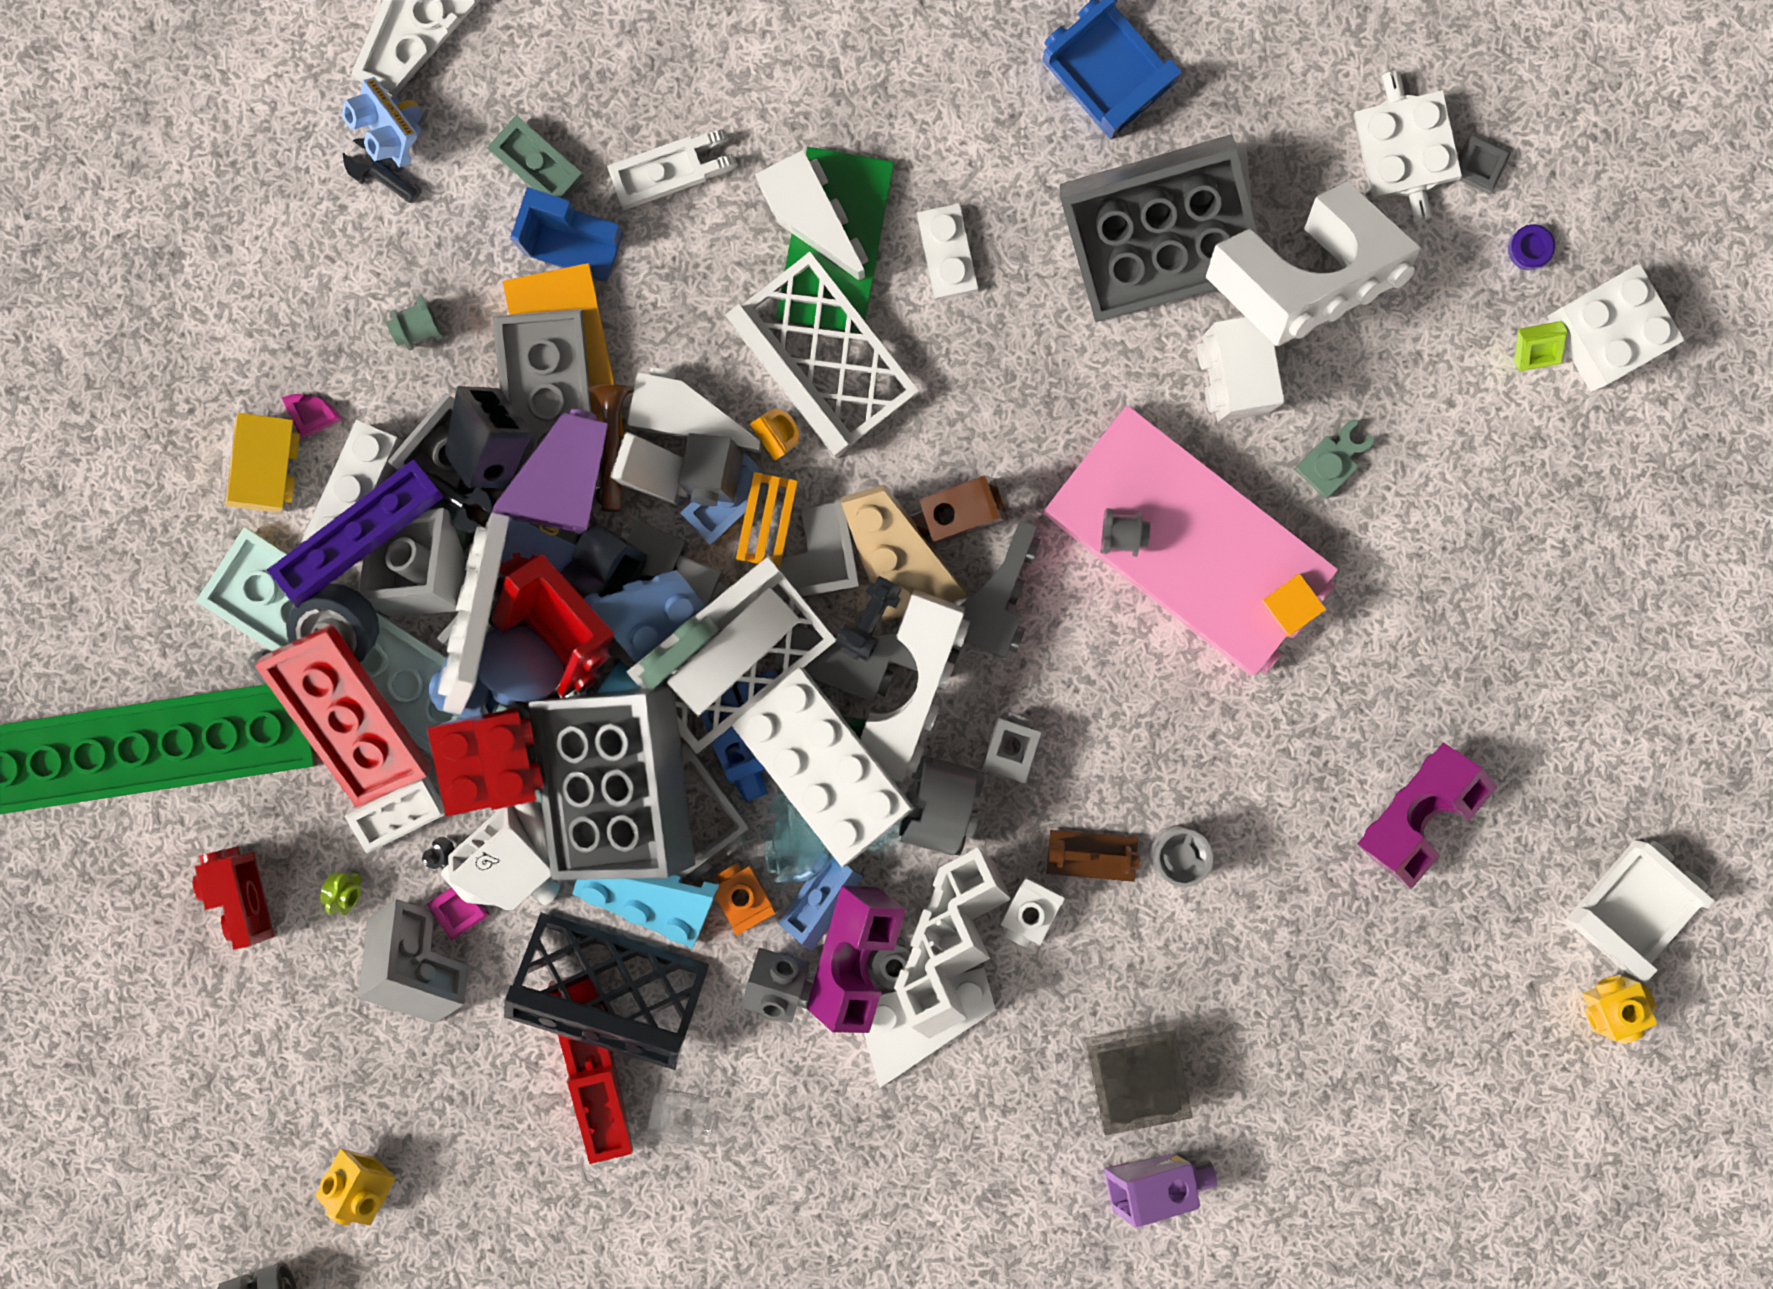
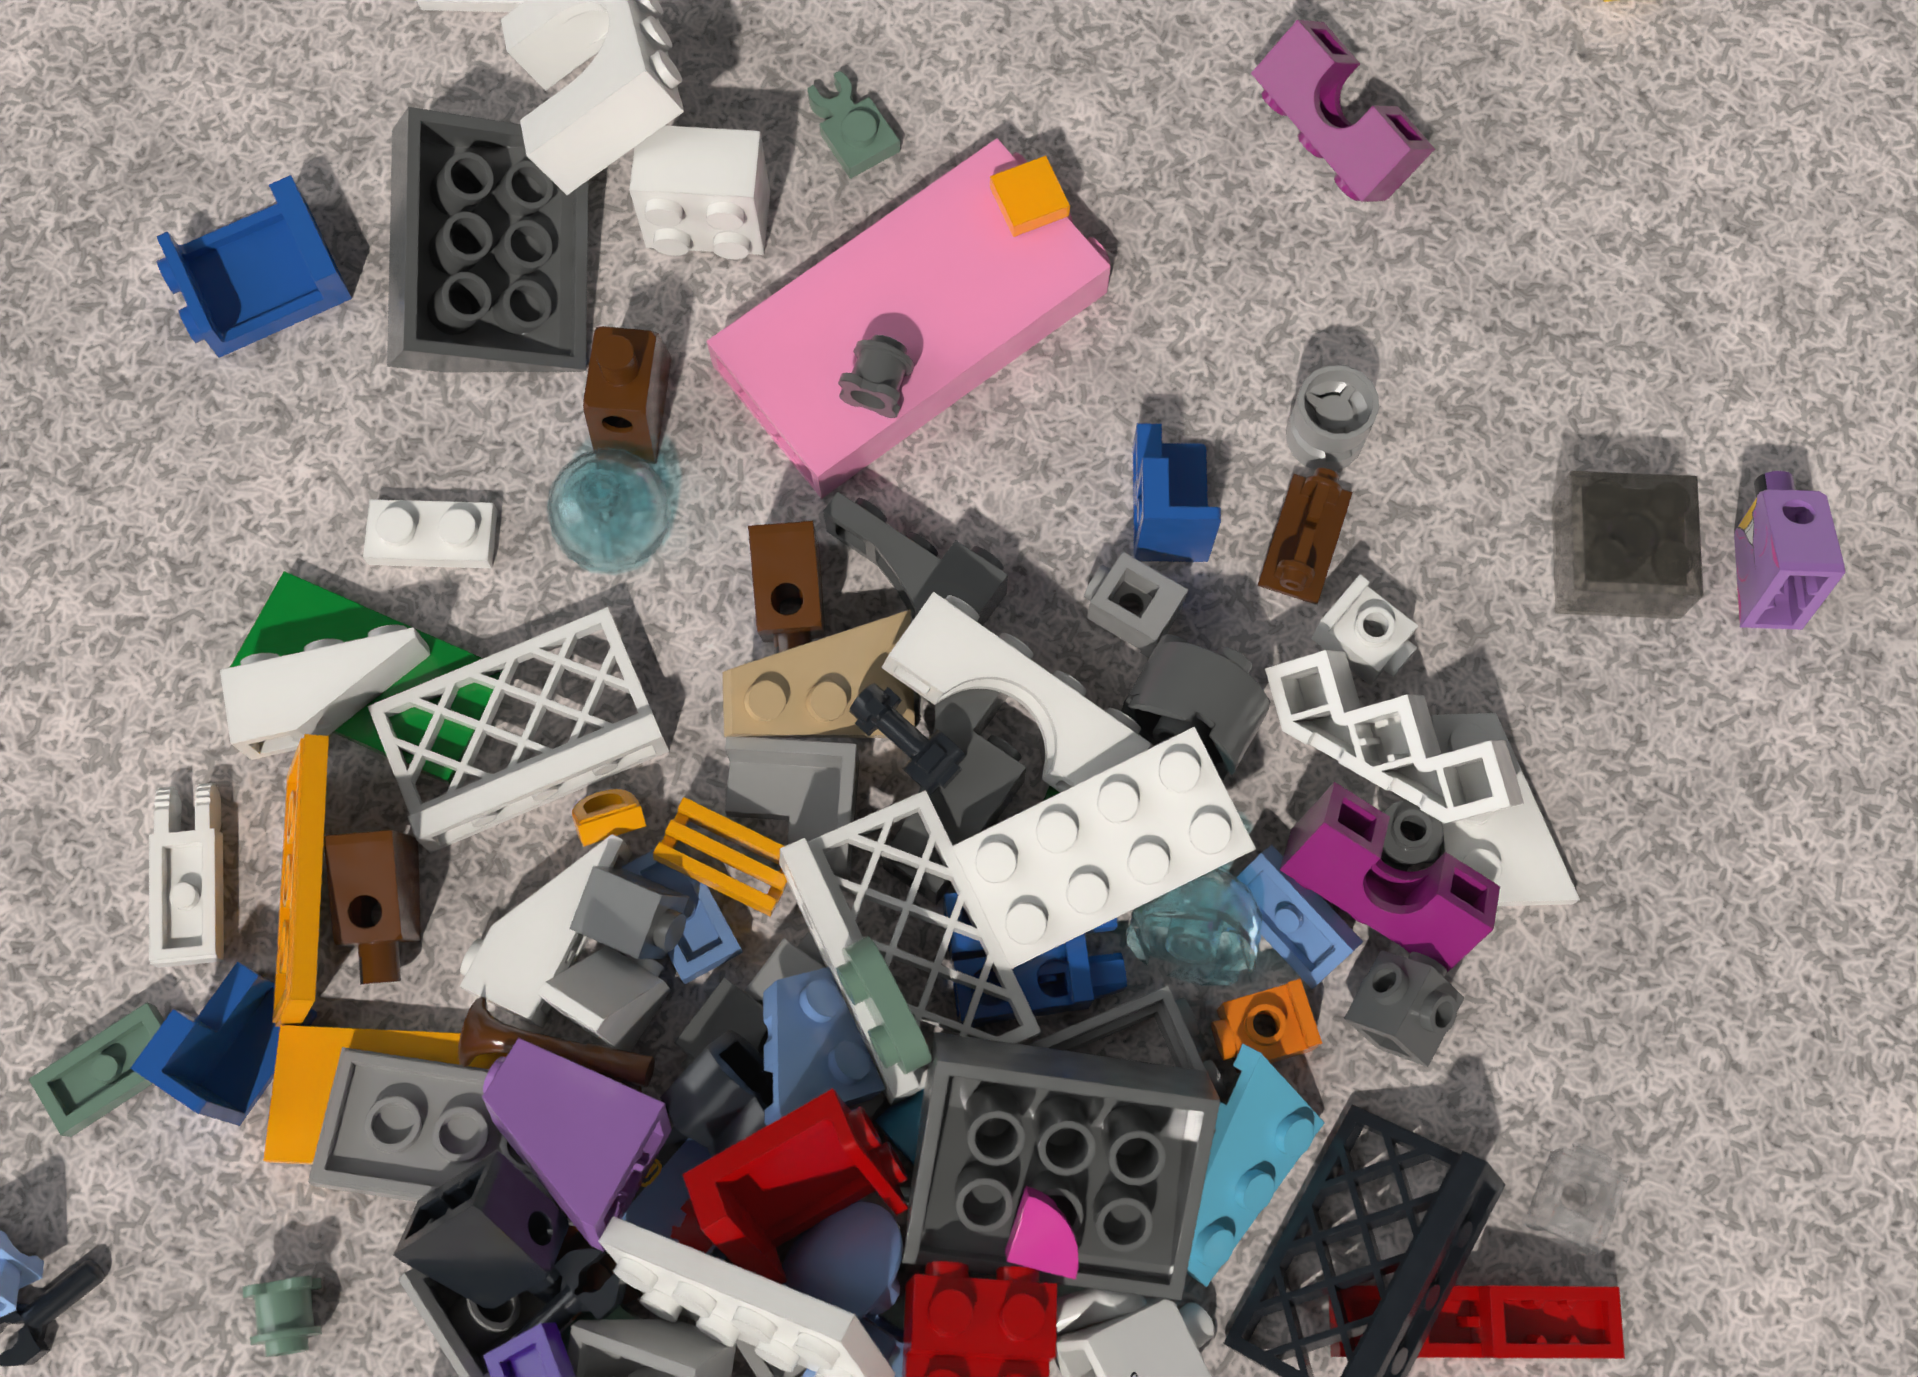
camera: 80 degrees left, 15 degrees down
white slope [667,587,800,716] -> none
none -> light orange tile [273,734,329,1027]
none -> reddish brown torso [324,830,421,985]
none -> clear light blue cylinder [546,447,674,575]
none -> reddish brown torso [583,326,672,464]
none -> dark pink tile [1005,1186,1079,1280]
none -> blue panel [1132,423,1221,562]

